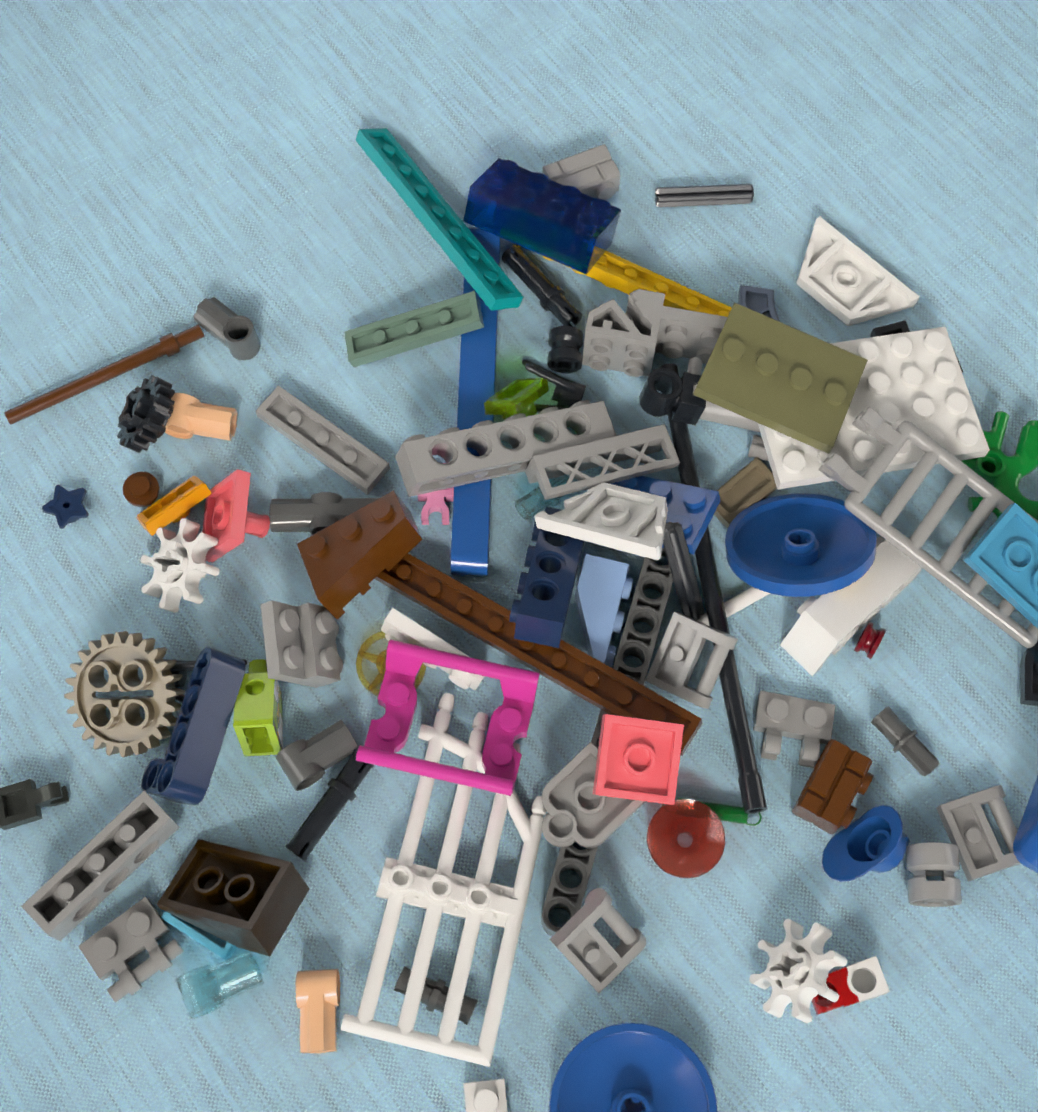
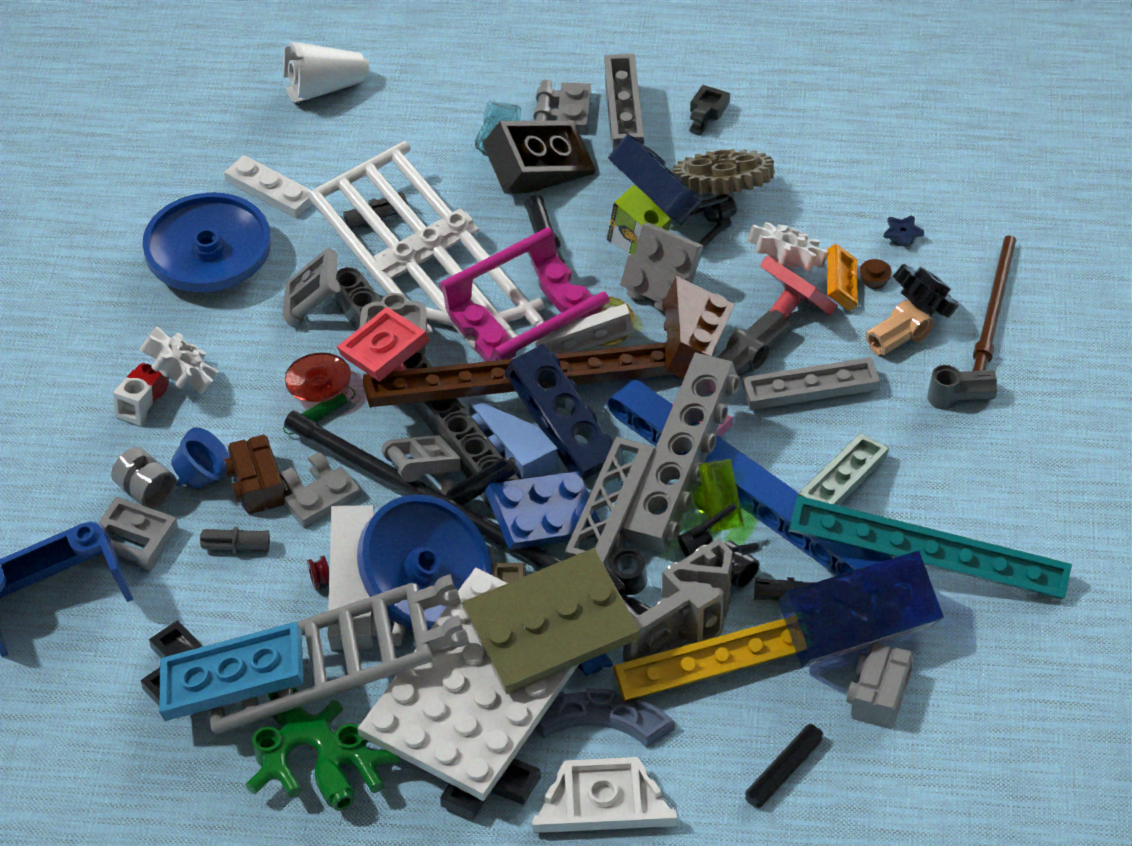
camera: 135 degrees right, 20 degrees down
dark grey piece [276,720,358,791] -> none
light nougat piece [296,969,340,1053] -> none
white wing [534,482,668,560] -> none

